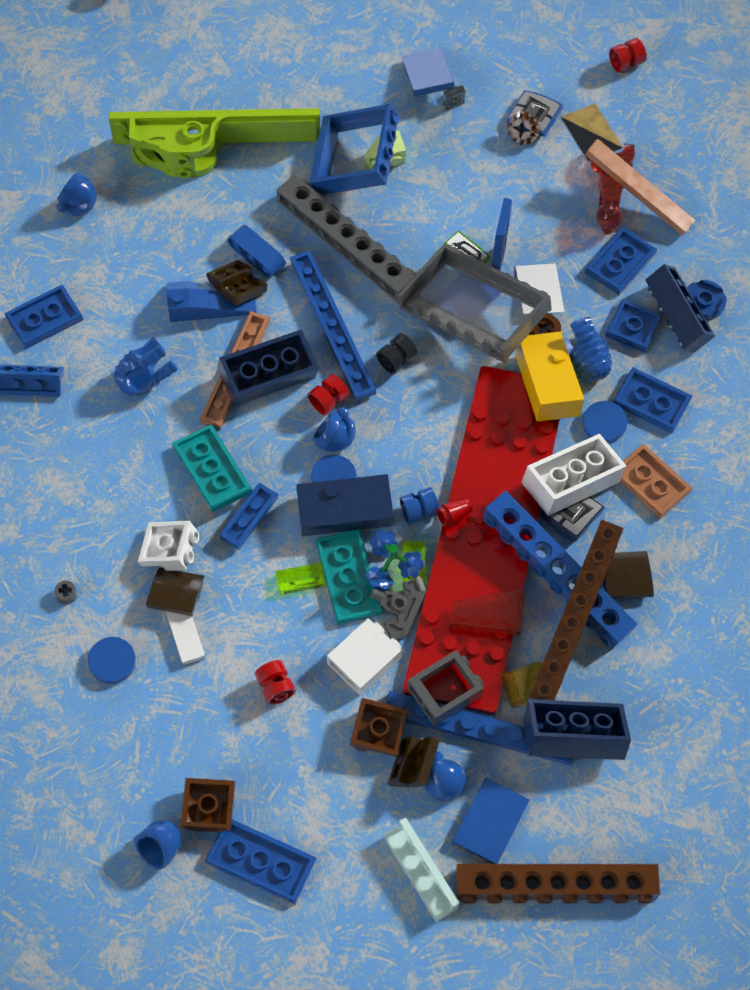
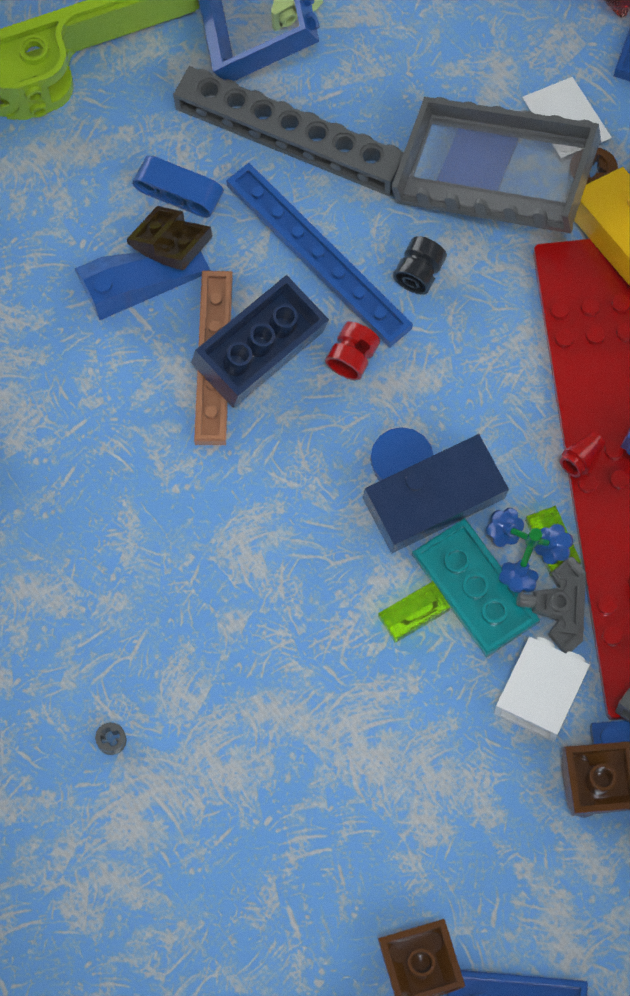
camera: 15 degrees left, 5 degrees up
blue tile [88,637,136,684] -> none
blue hair [114,337,178,396] -> none
white plate [138,521,199,571] -> none
dark brown slope [146,567,205,617] -> none
white tile [165,611,206,665] -> none
teal tile [171,424,253,513] -> none
blue plate [220,483,278,550] -> none
red wheel [254,660,296,705] -> none
blue piece [312,407,356,452] -> none
blue wheel [399,487,439,525] -> none
tile [445,230,490,263] -> none
blue tile [492,198,512,271] -> none

